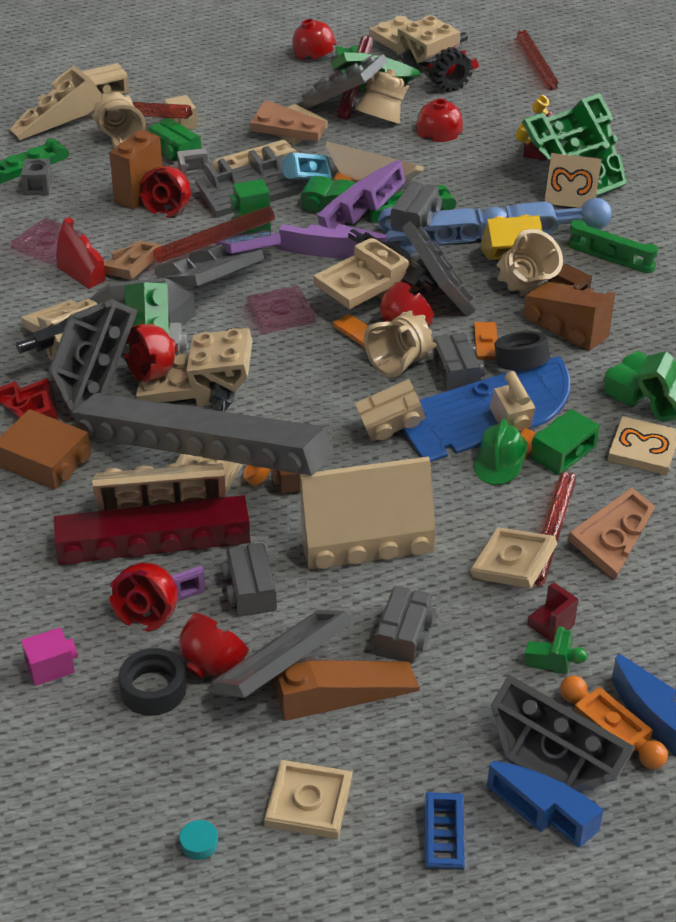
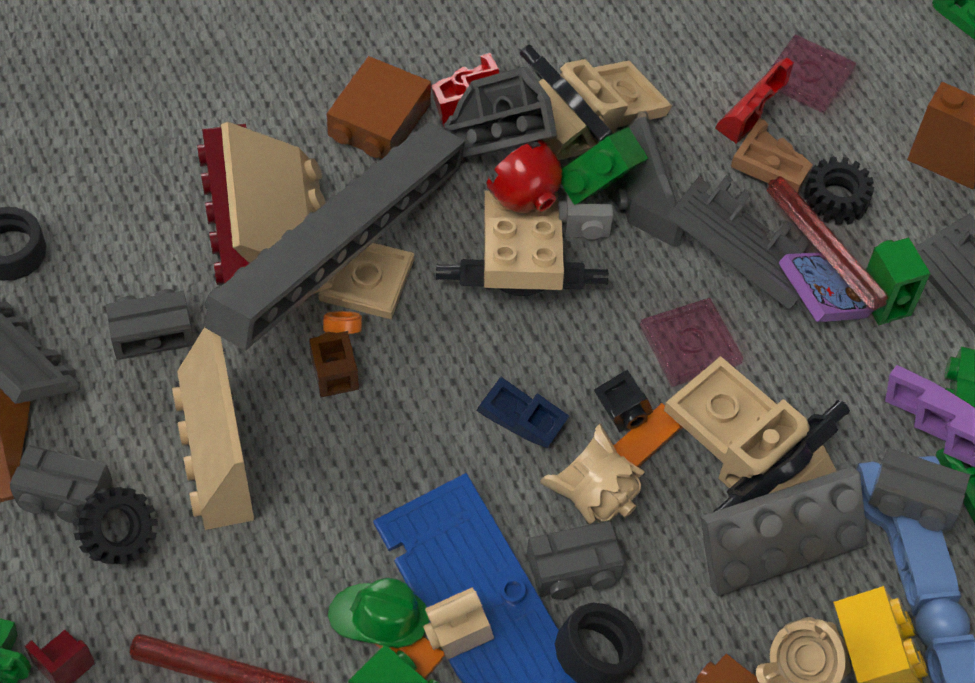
camera: 85 degrees right, 15 degrees up
dark grey brick [21,159,52,195] -> none
dark pink brick [21,627,78,686] -> none
red cylinder [109,563,178,632] -> none
red cylinder [140,166,191,218] -> none
medium lavender slope [172,566,205,601] -> none
red cylinder [178,612,249,679] -> none
medium lavender slope [279,224,387,259] -> none
tan brick [355,379,426,442] -> none
red cylinder [380,282,434,327] -> none
tan tile [470,527,557,588] -> none
orange piece [474,322,498,360] -> none
none -> black tyre [73,487,158,564]
none -> dark blue slope [476,377,569,448]
none -> black bracket [594,369,653,433]
none -> black tyre [803,157,874,226]

